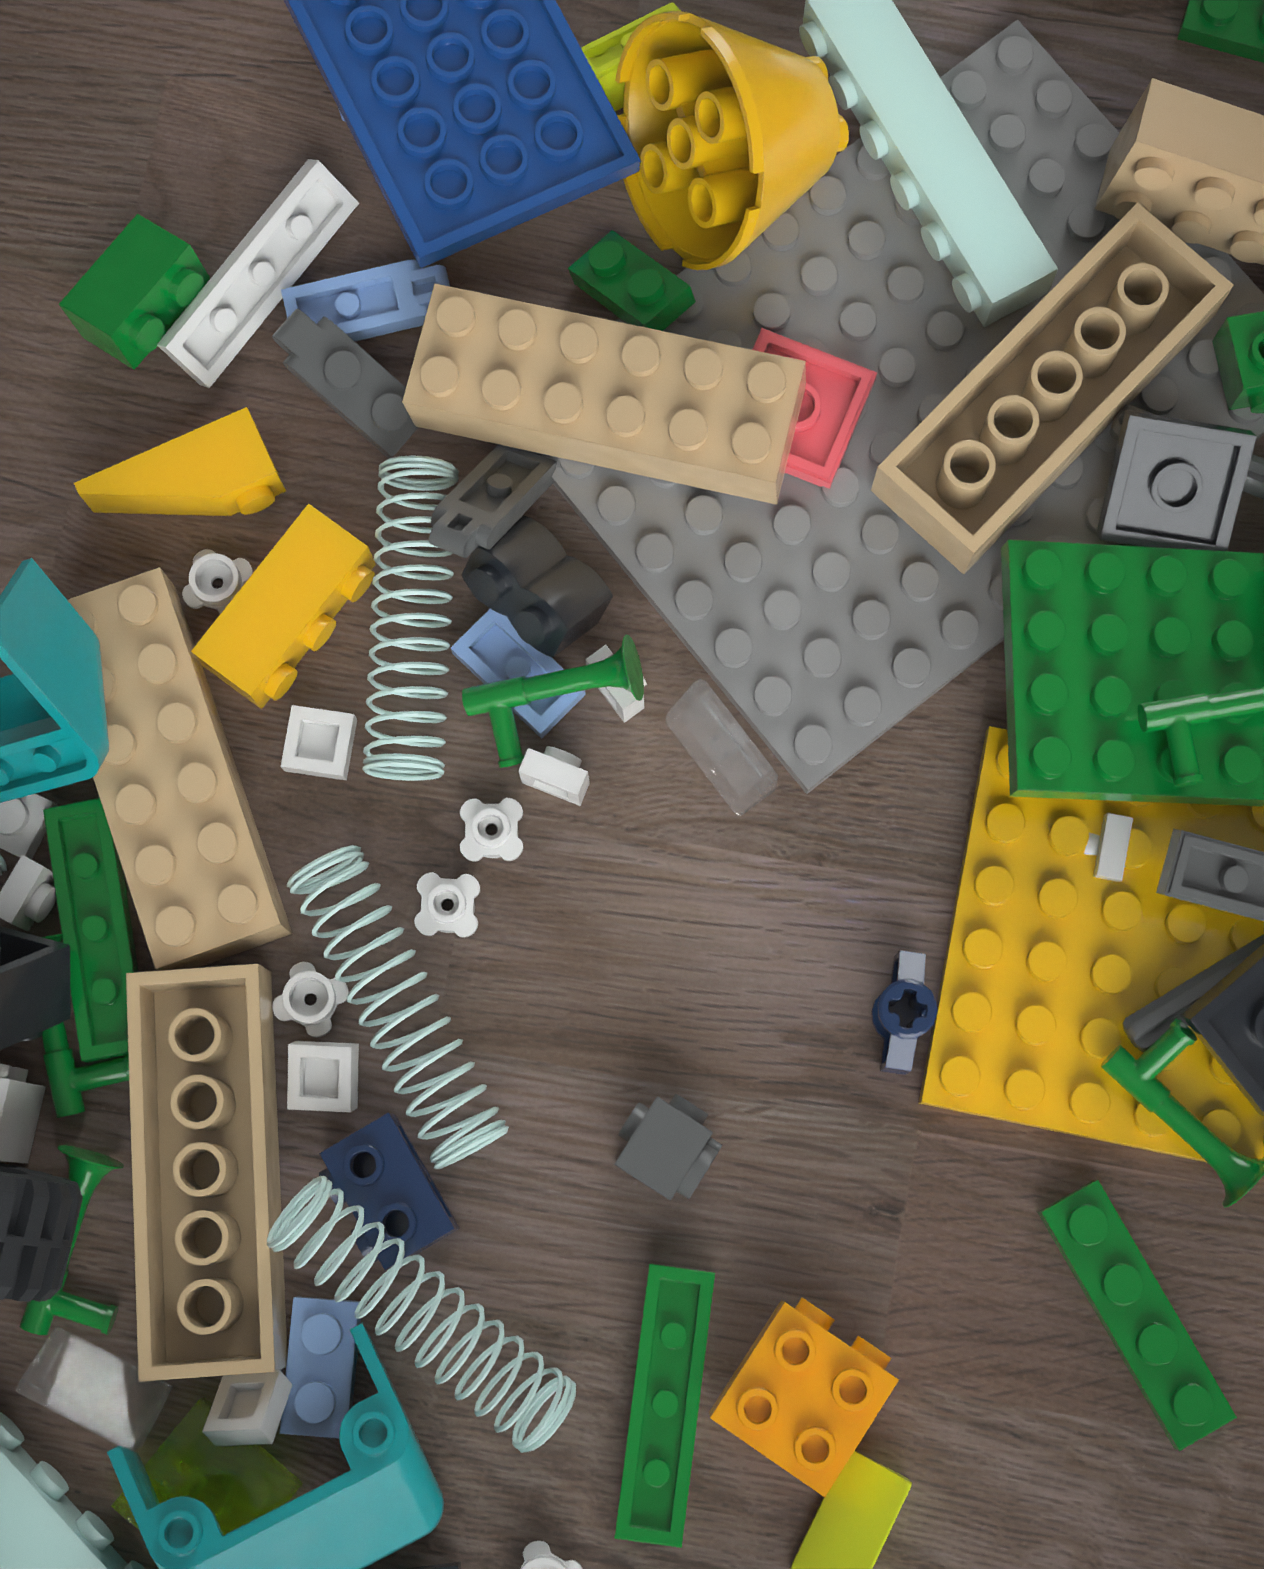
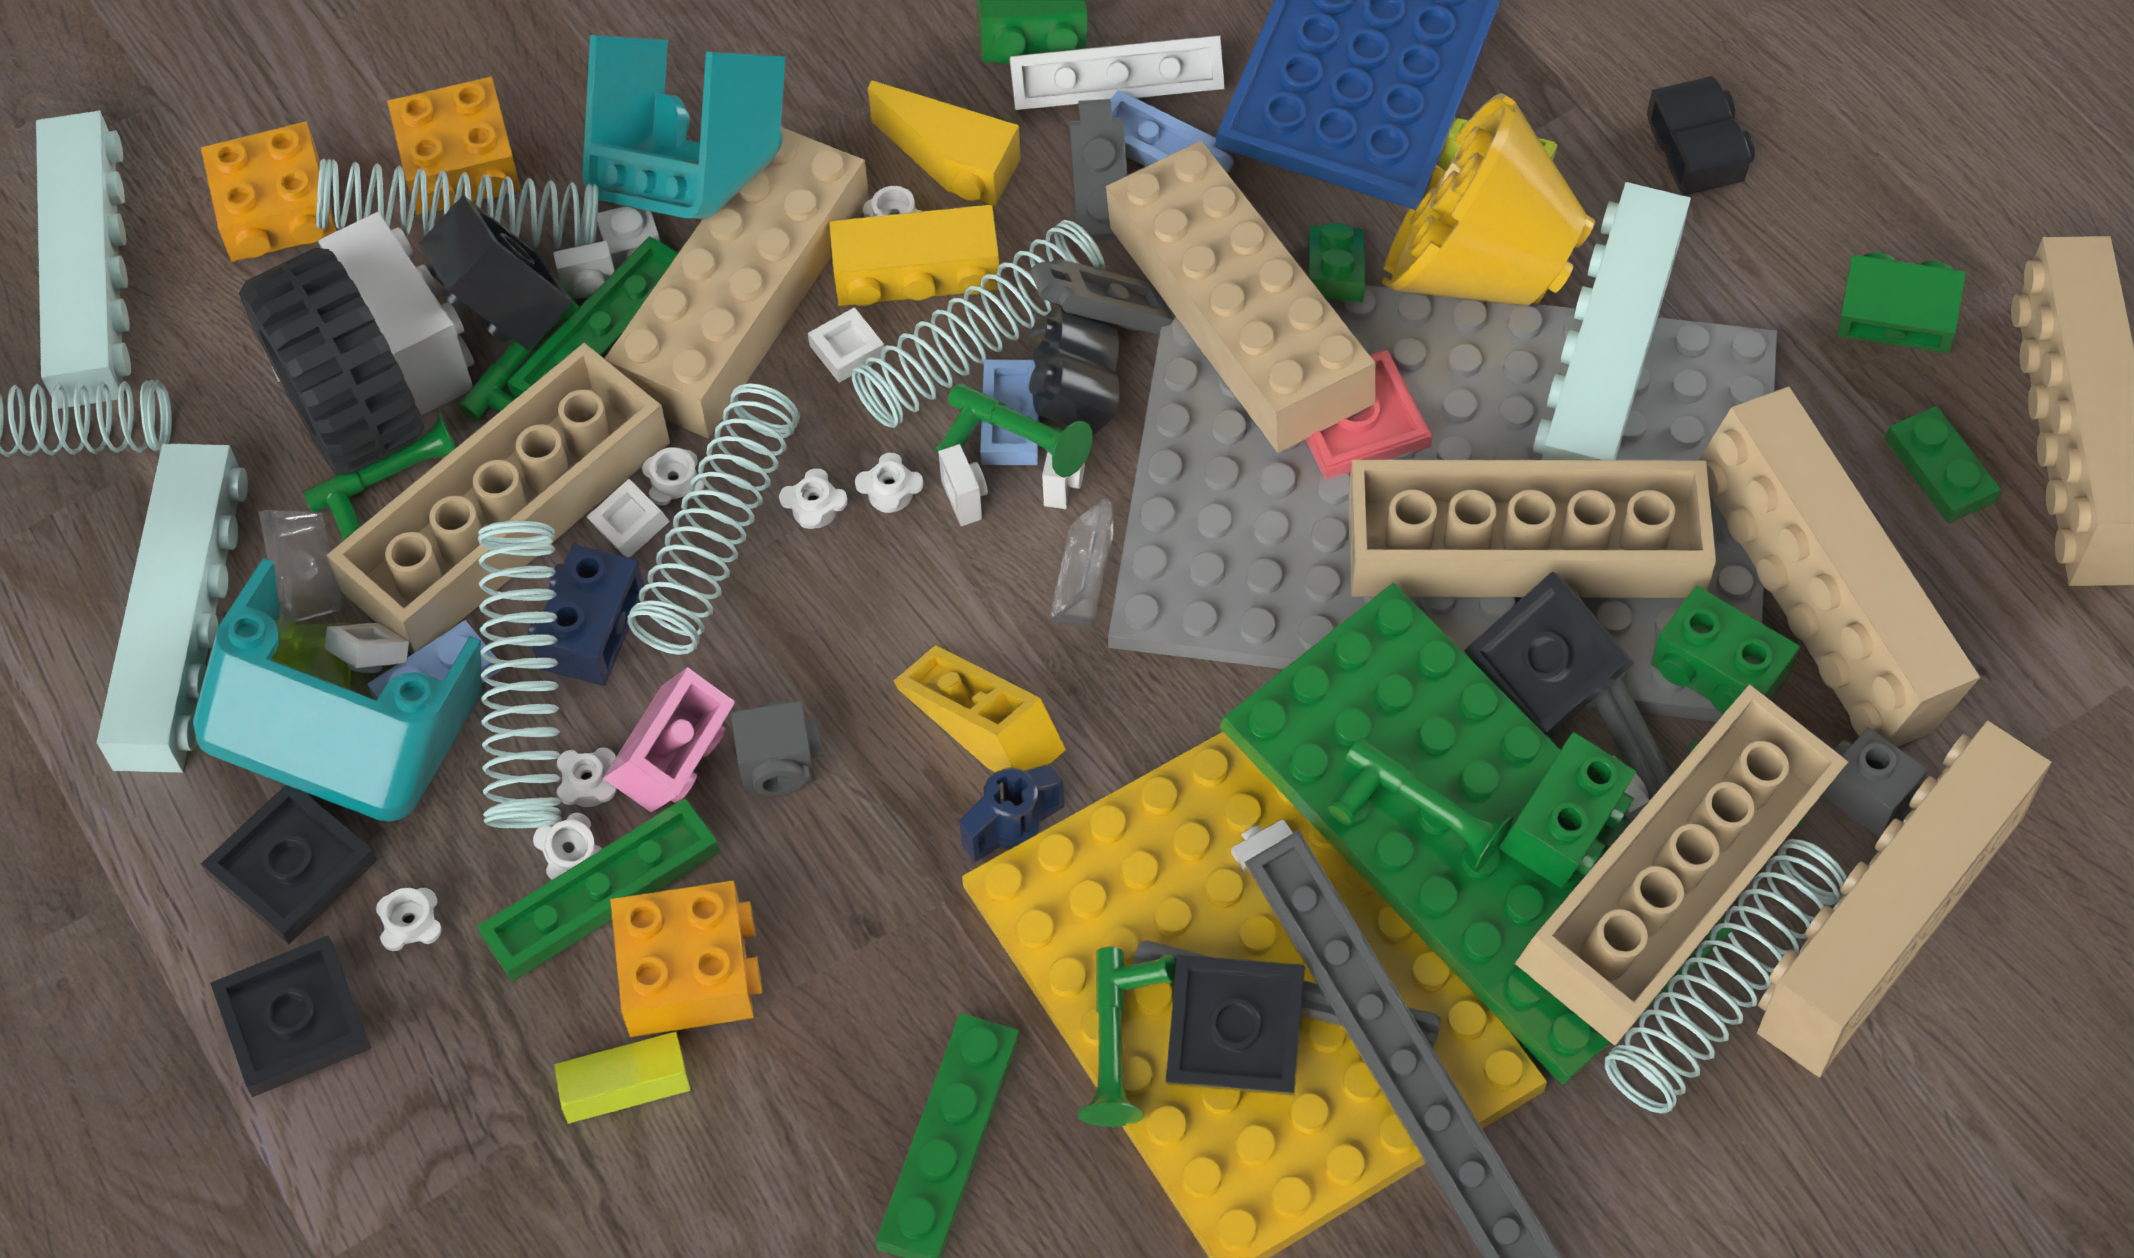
camera: 45 degrees right, 20 degrees down
none -> white plate [533,813,602,880]
none -> white plate [557,748,617,807]
none -> bright pink brick [603,667,735,813]
none -> yellow slope [893,645,1066,772]

